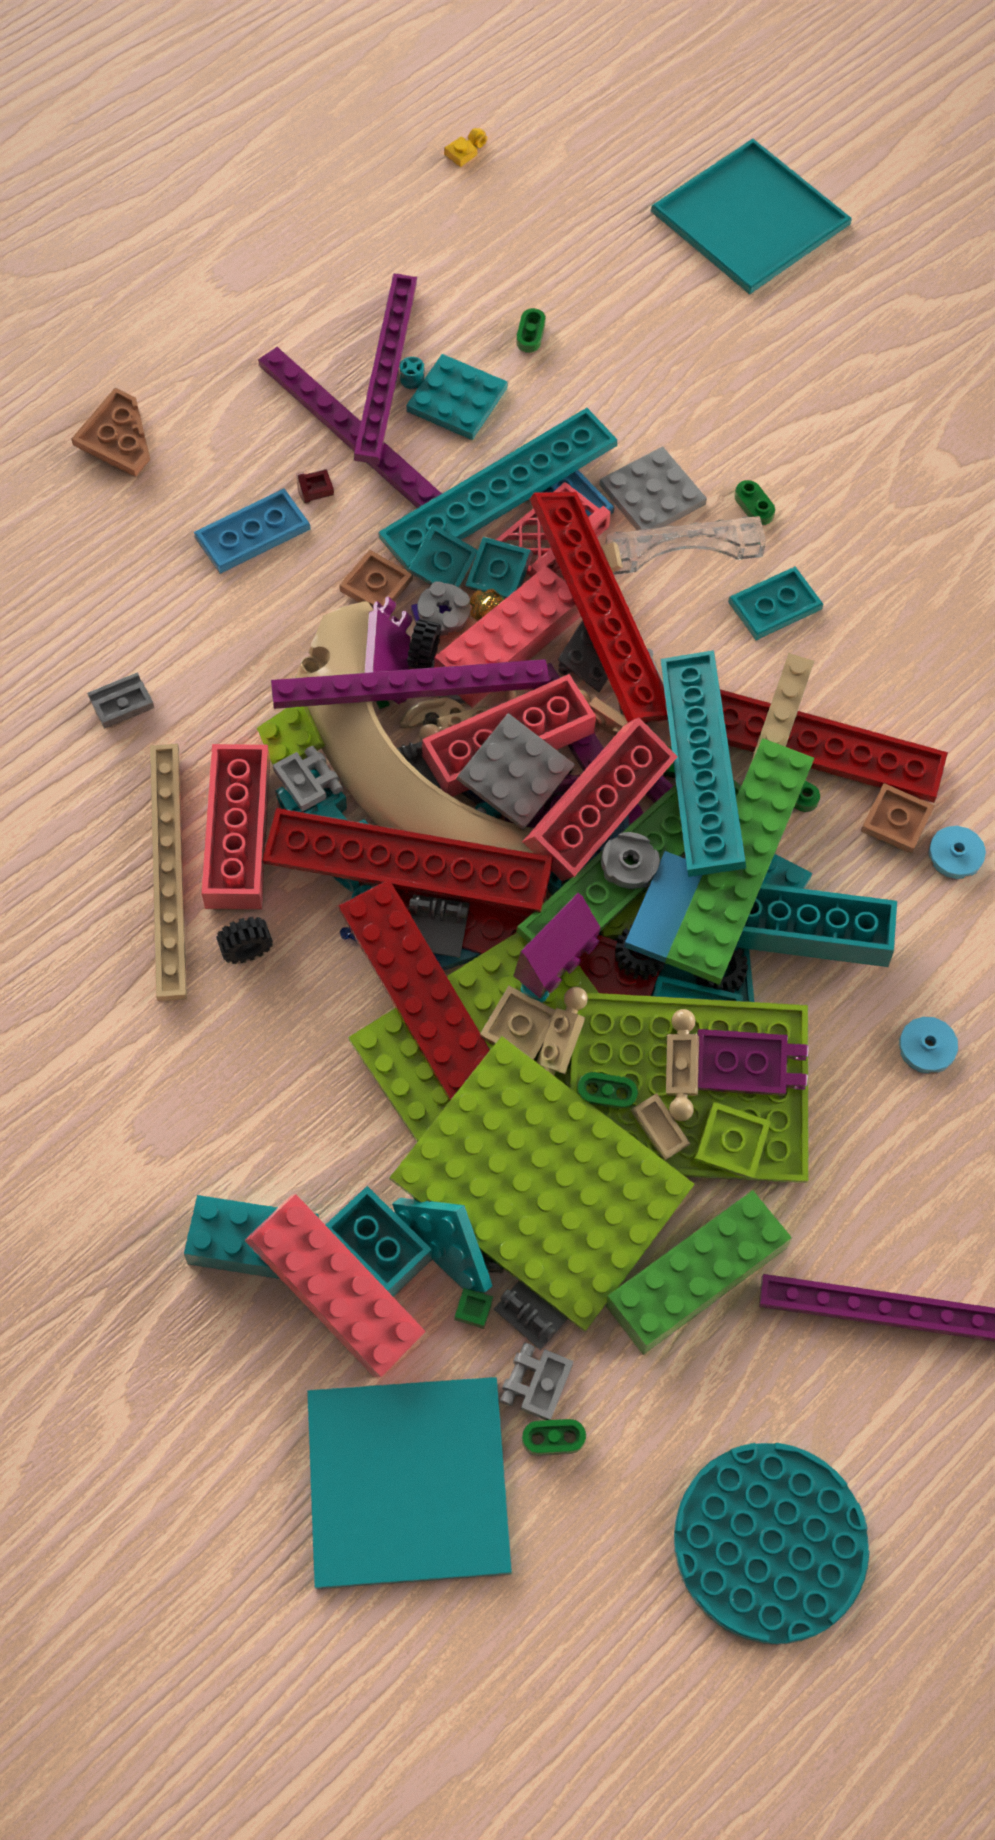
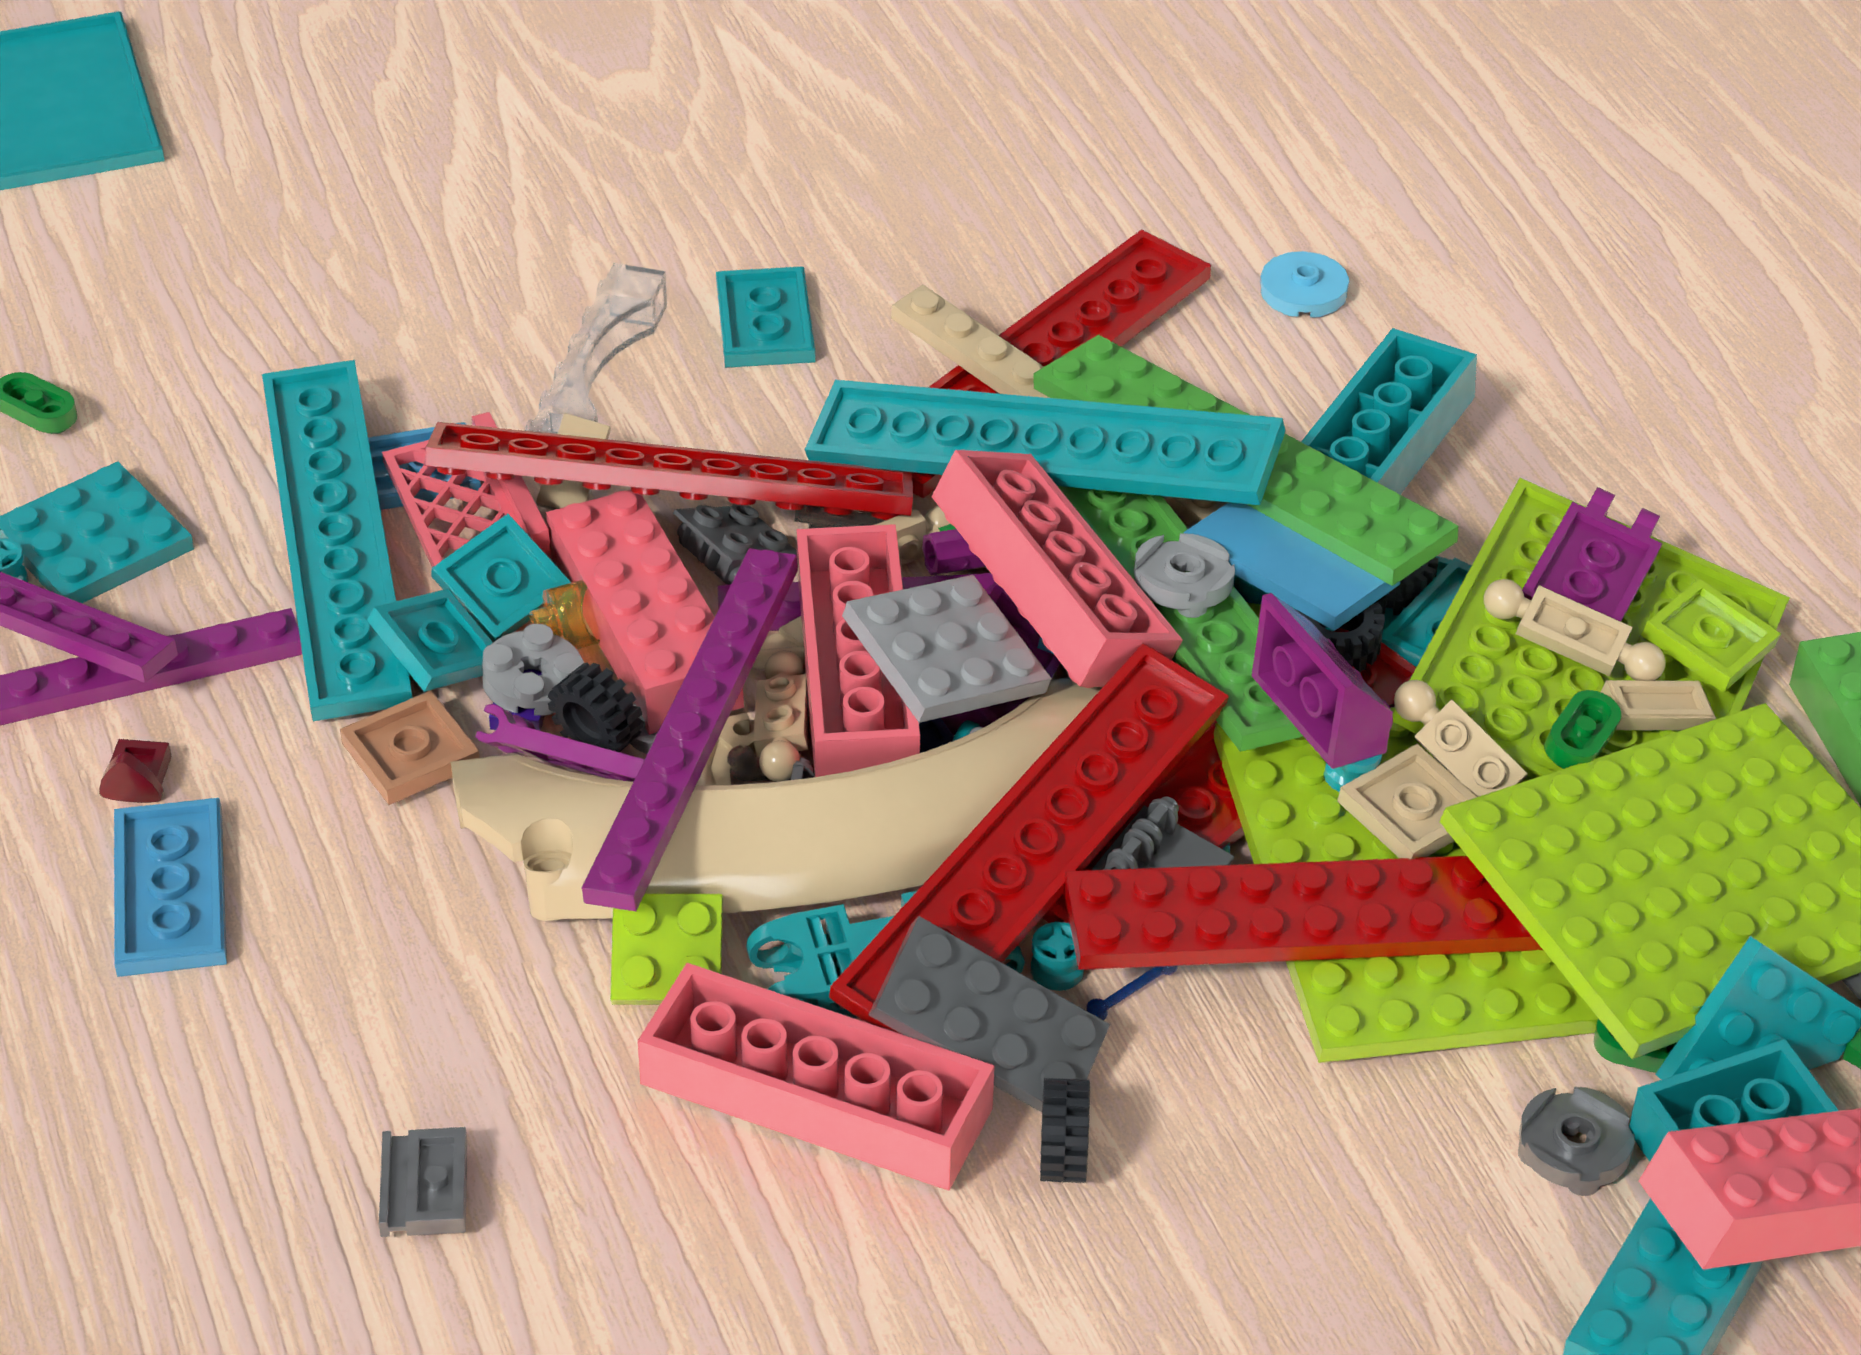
camera: 65 degrees left, 20 degrees down
tan plate [150,743,187,1001] -> none
light grey plate [273,746,343,812] -> none
light grey plate [600,446,707,538] -> none
green plate [734,480,775,525] -> none
nougat plate [861,783,935,854] -> none
medium azure plate [899,1017,958,1074] -> none
none -> dark grey plate [868,916,1110,1112]
none -> flat silver plate [1518,1087,1635,1196]

